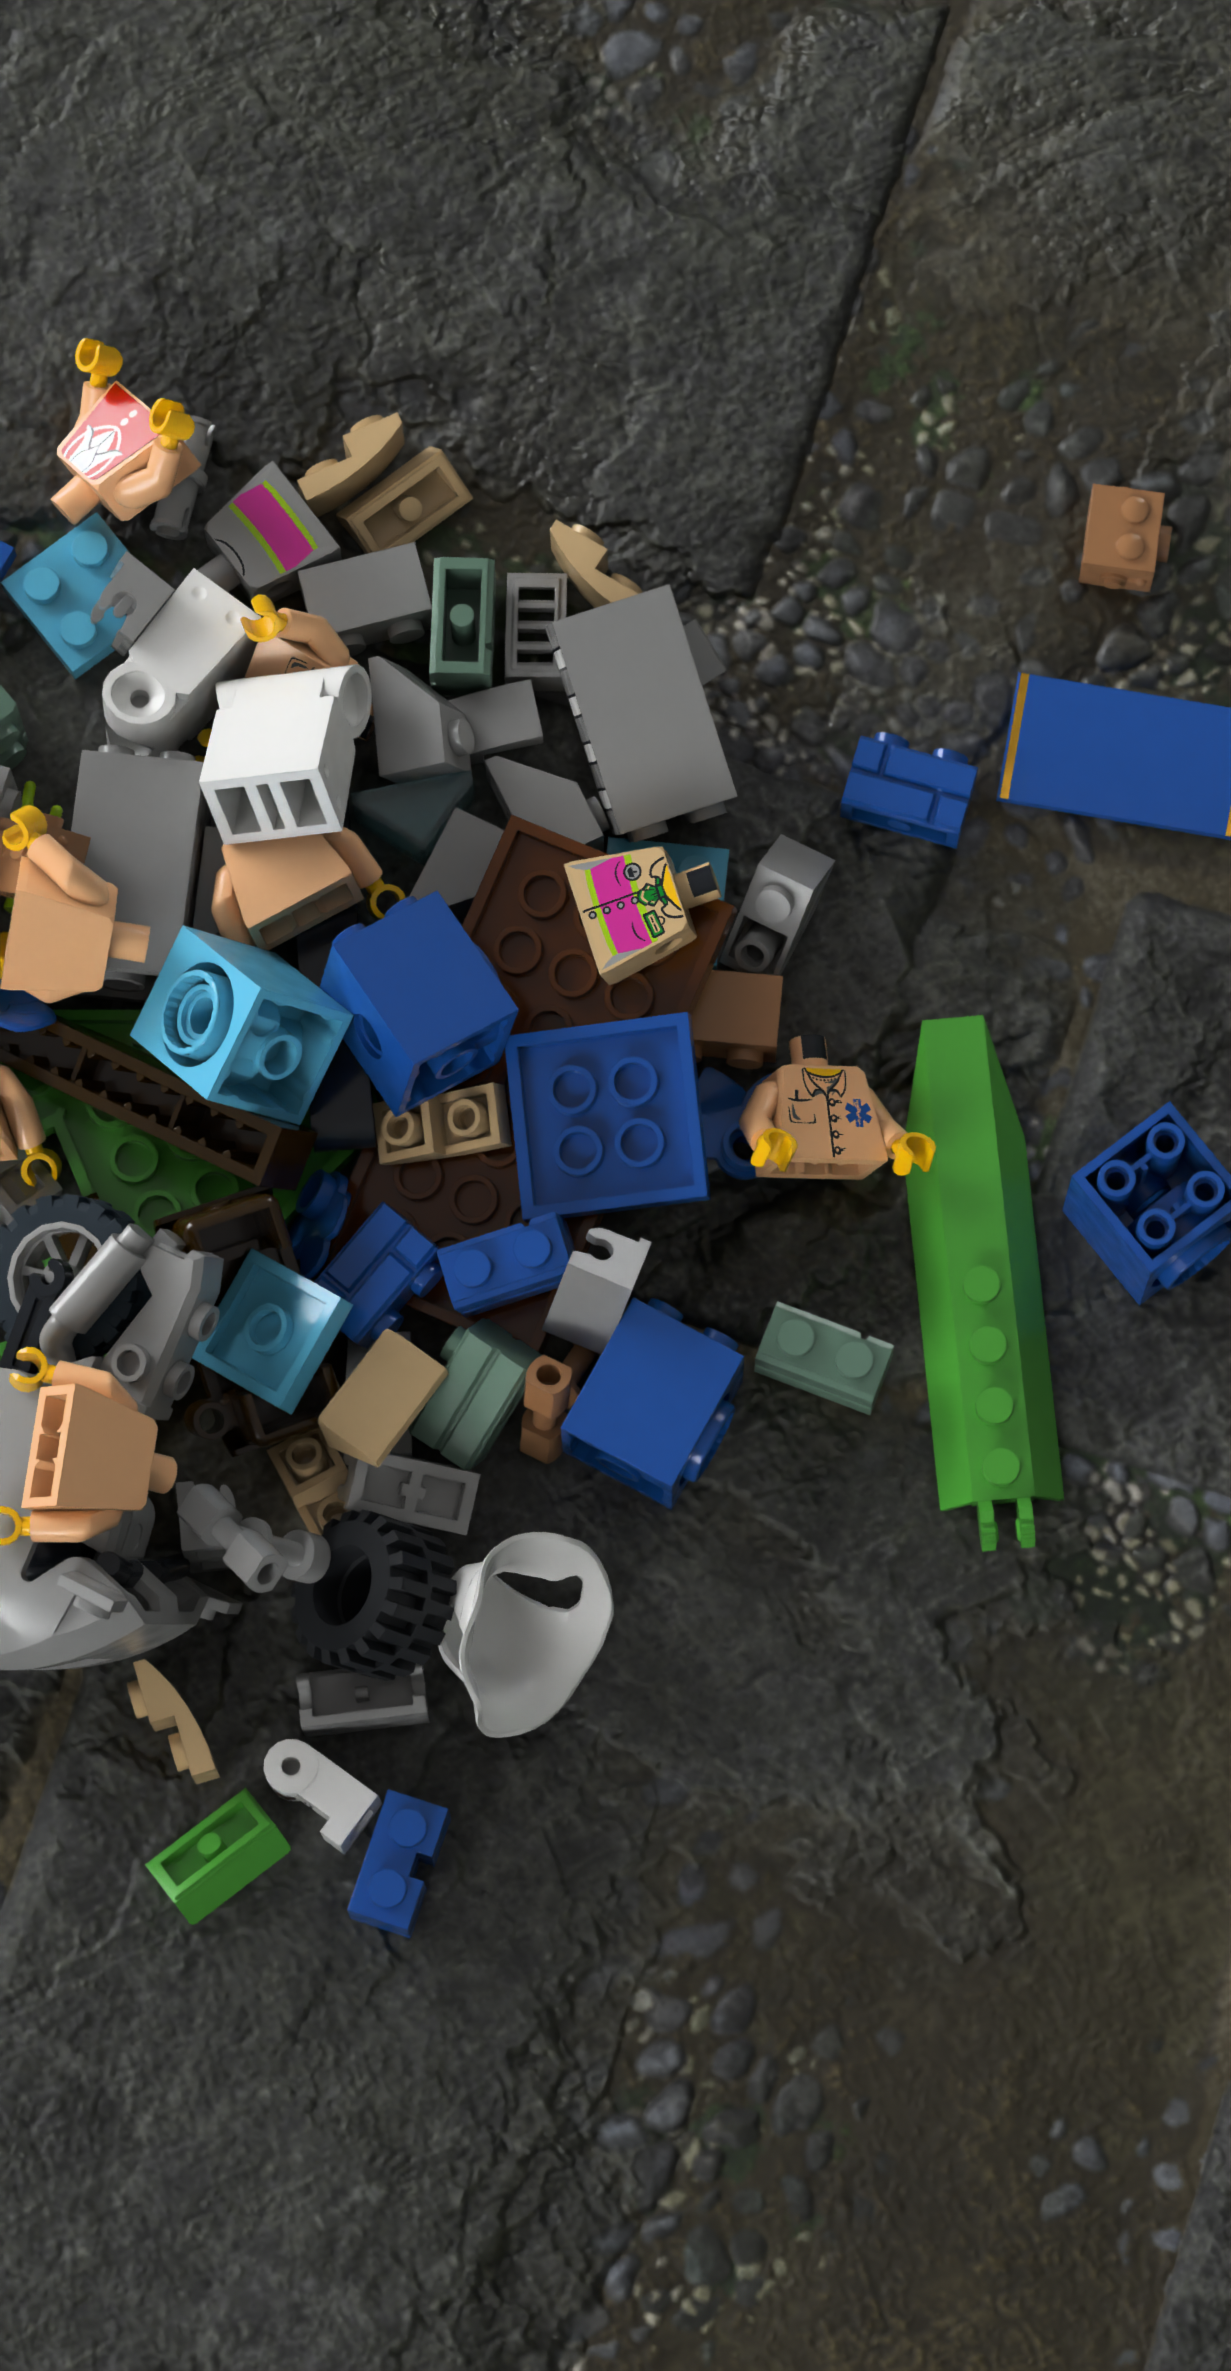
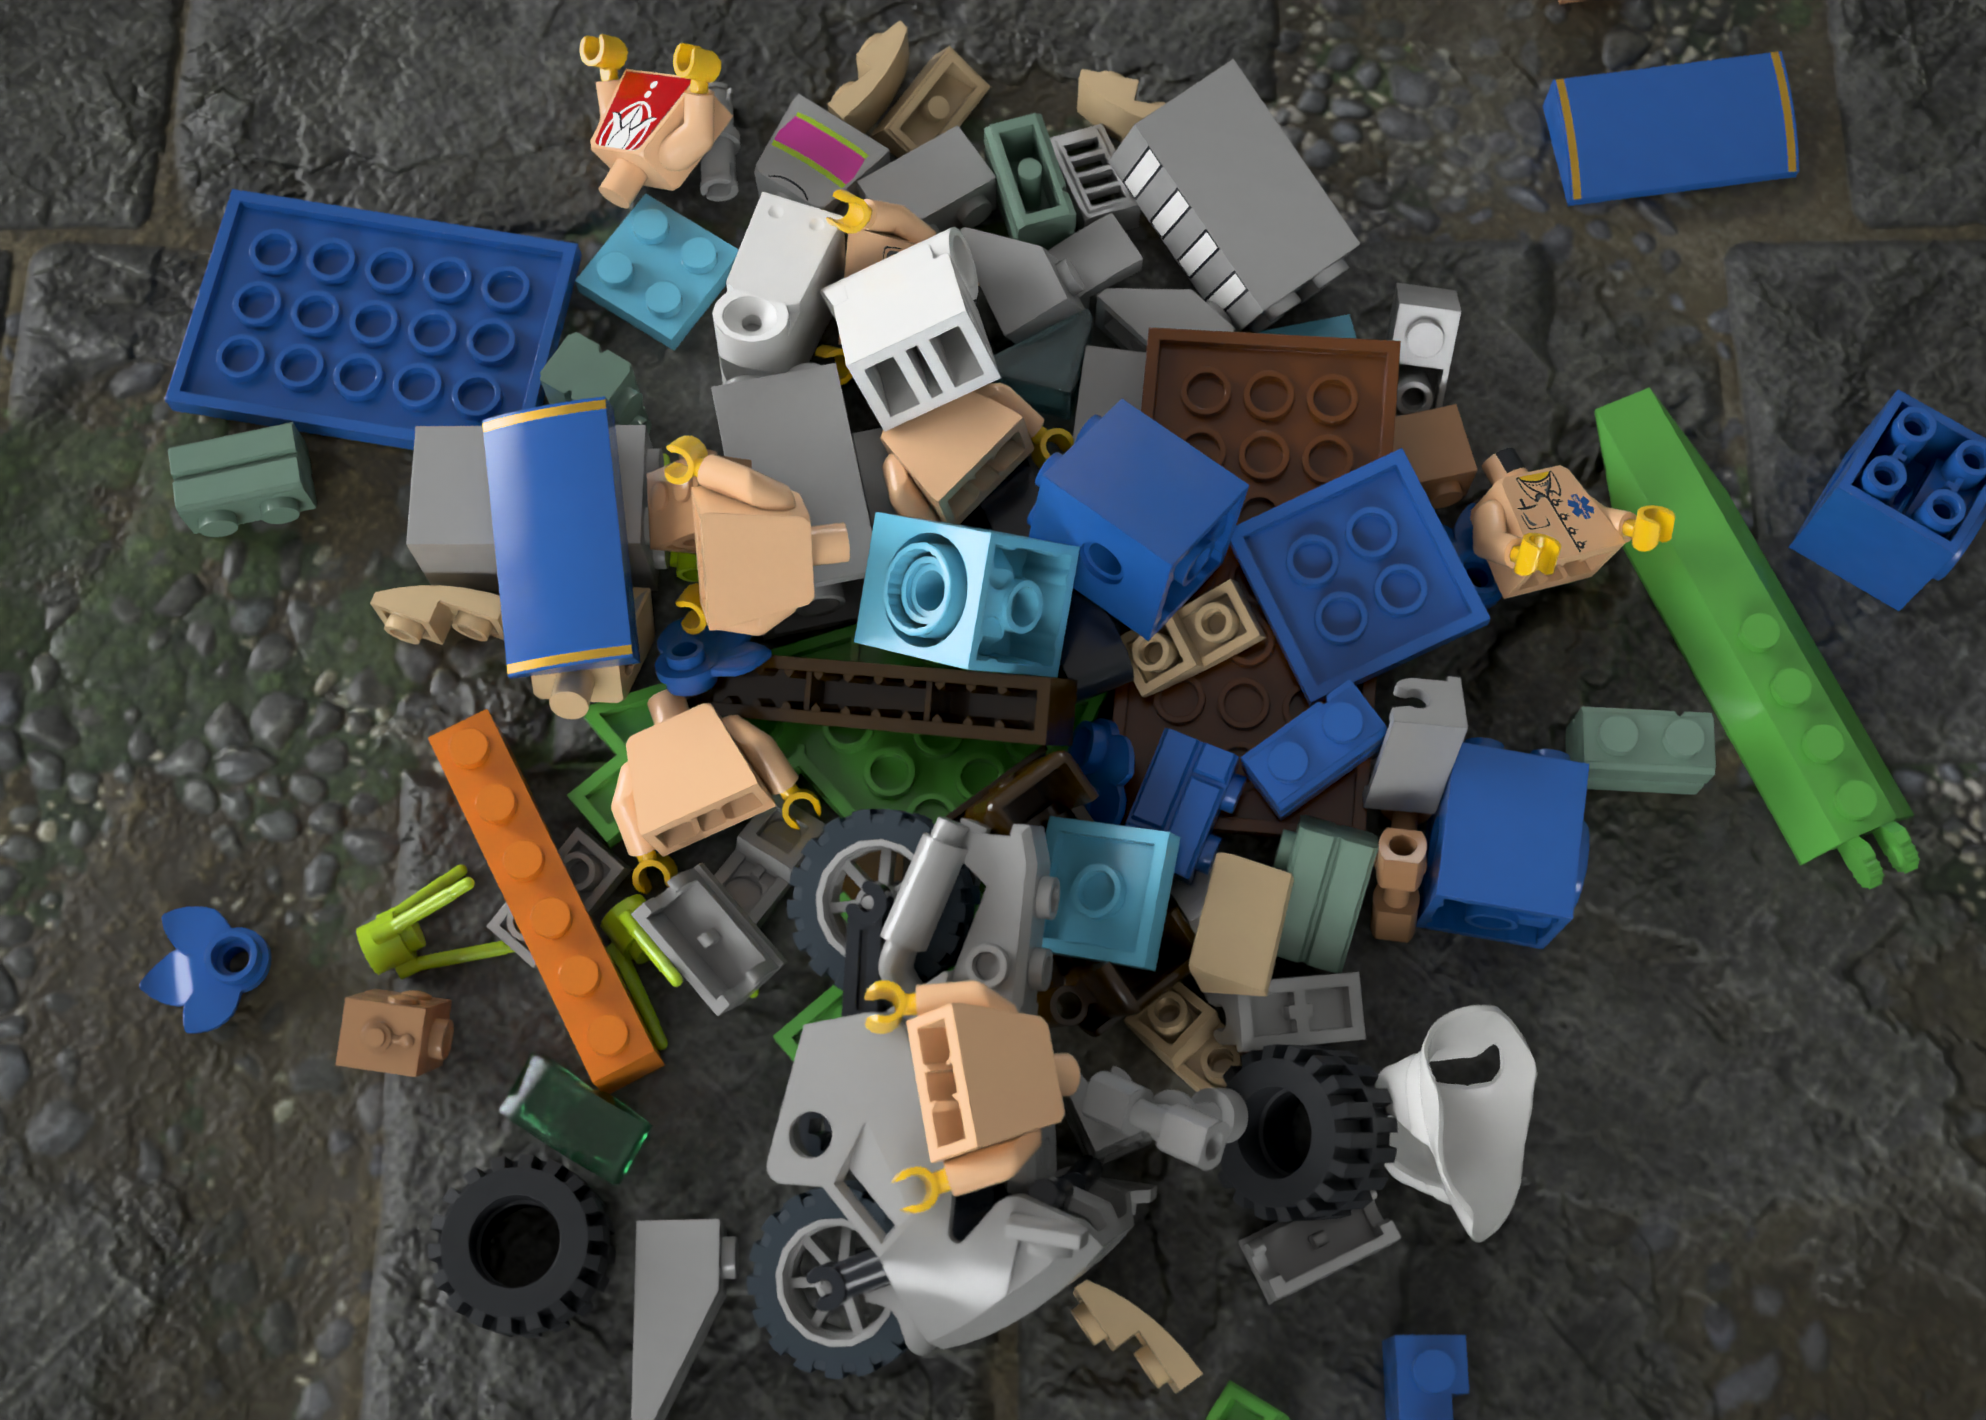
camera: 20 degrees left, 5 degrees down
light grey hinge [90,551,175,657] -> none
white leg [263,1739,382,1855] -> none
torso [564,847,722,985] -> none
blue brick [840,732,978,849] -> none

